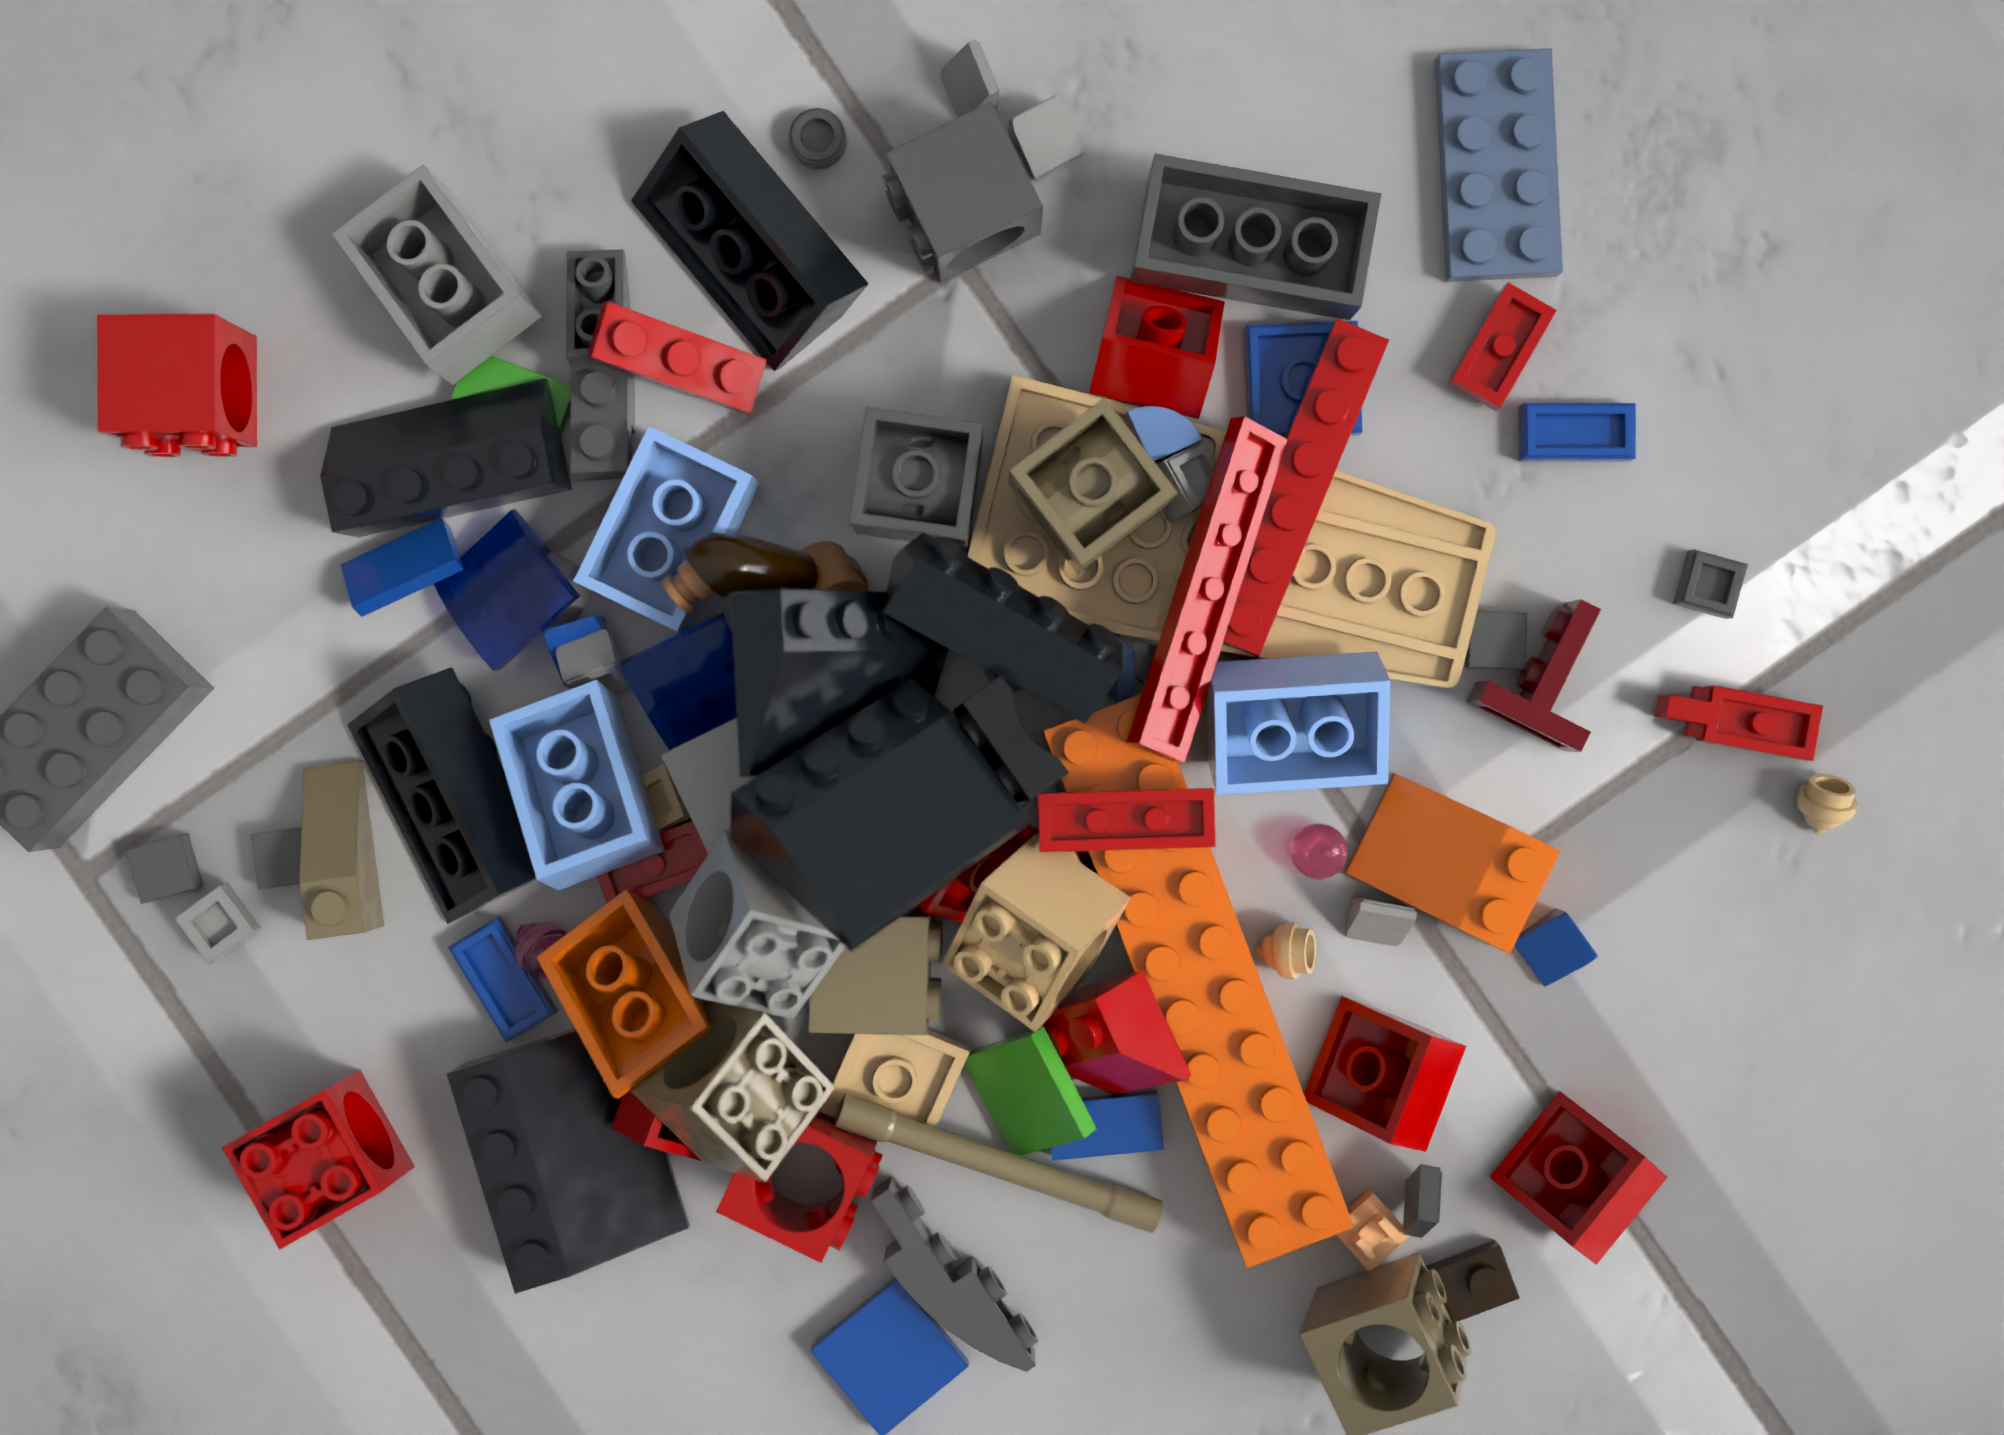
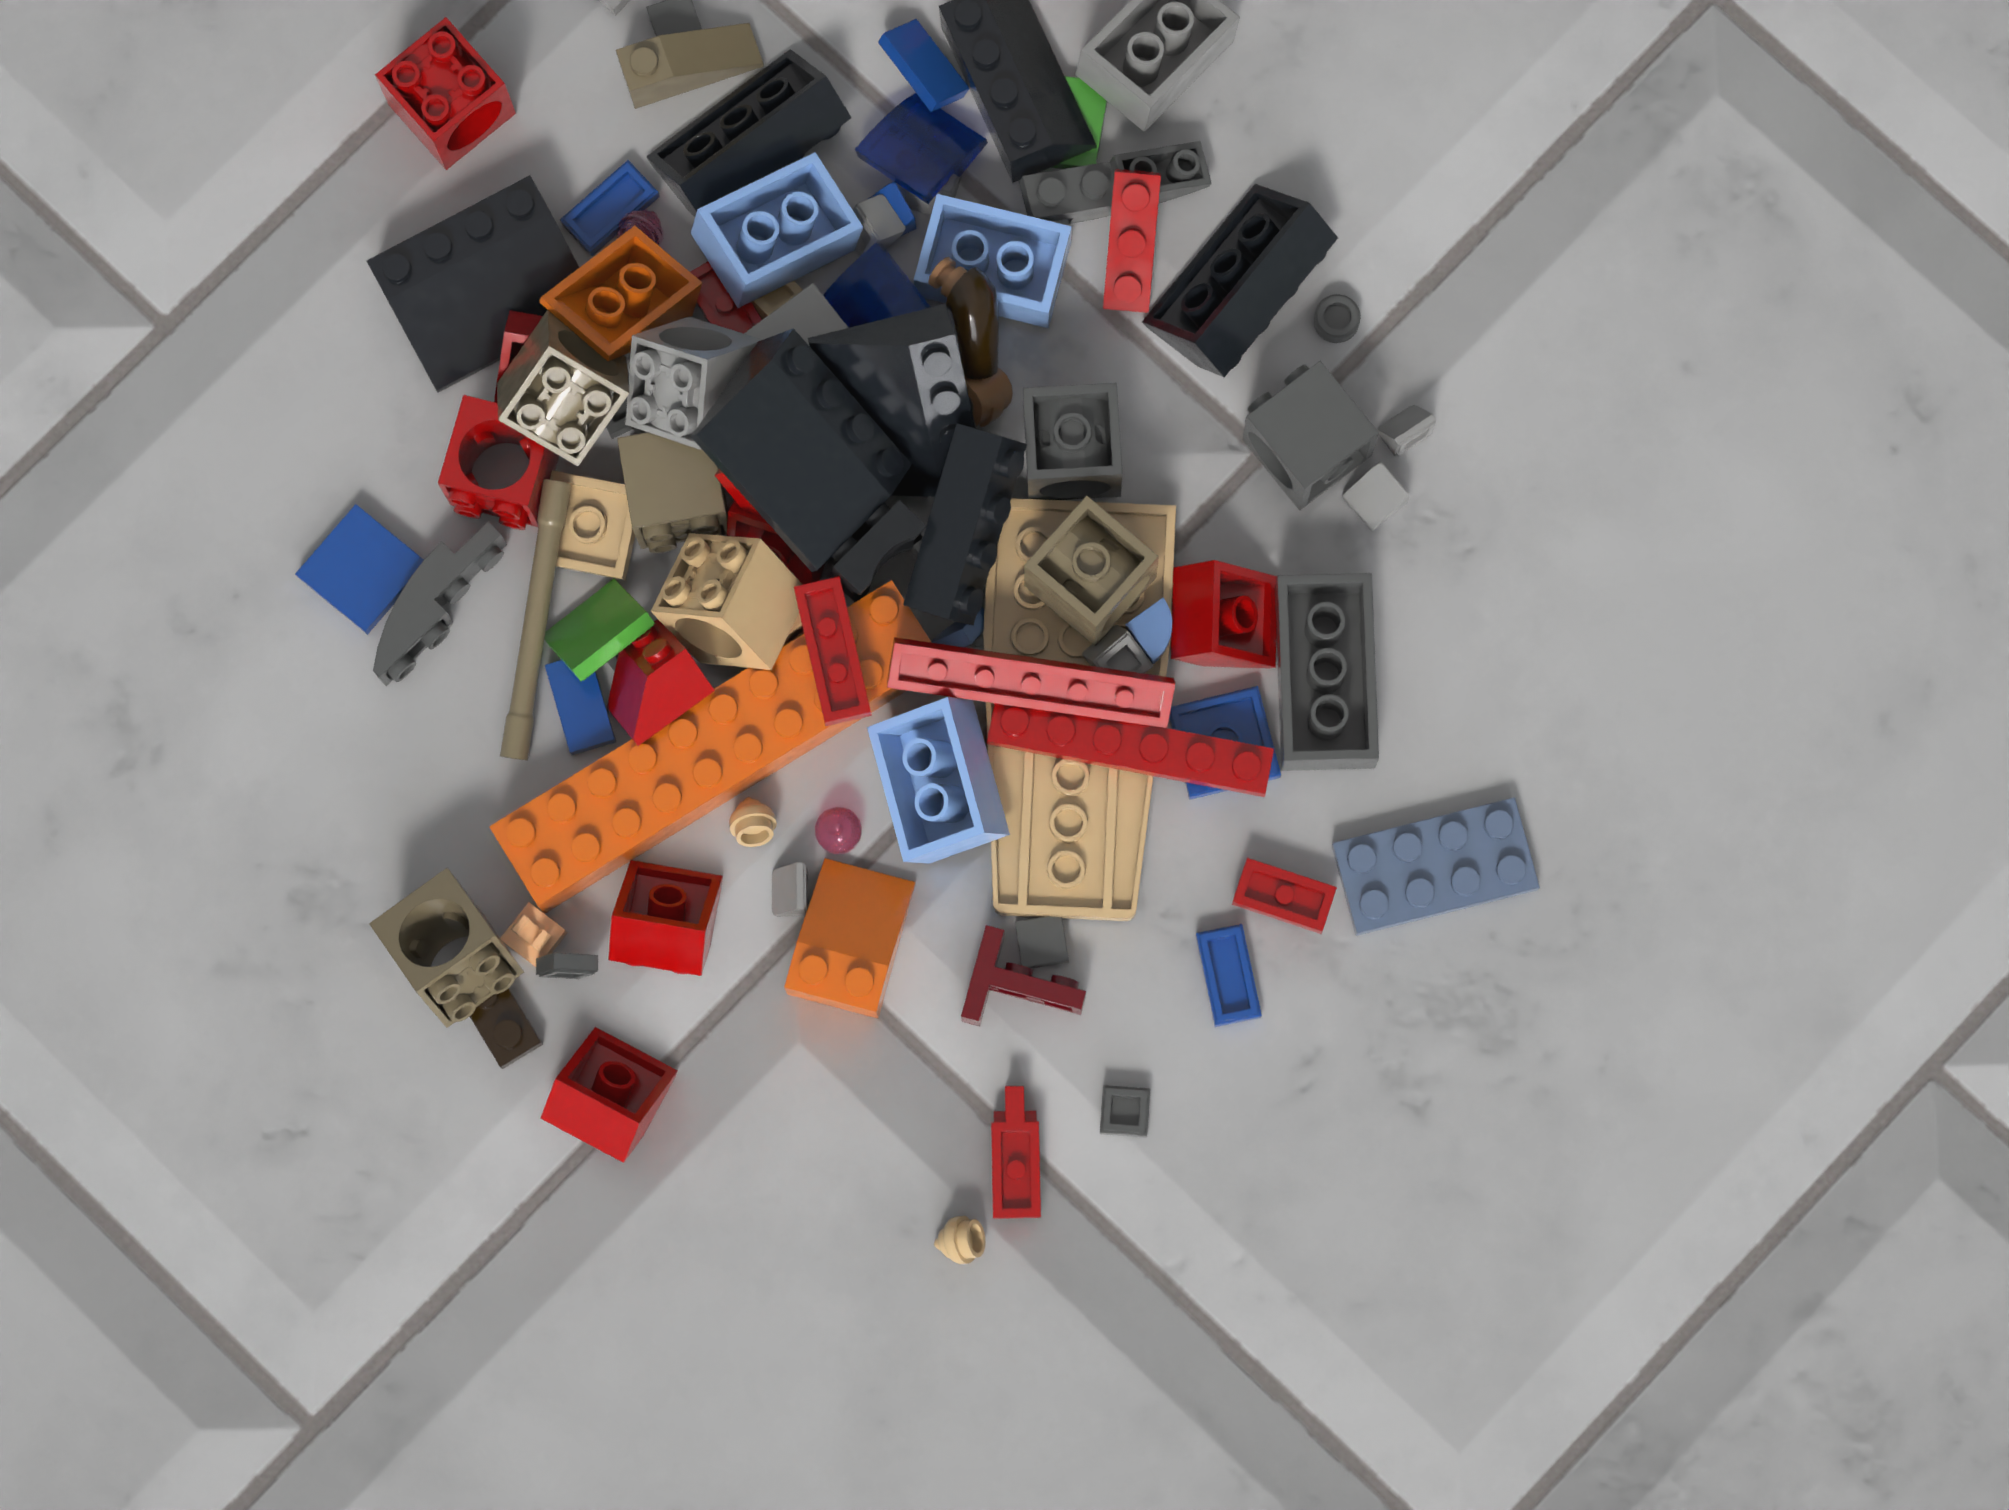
camera: 80 degrees right, 10 degrees down
blue slope [1514,908,1598,987] -> none

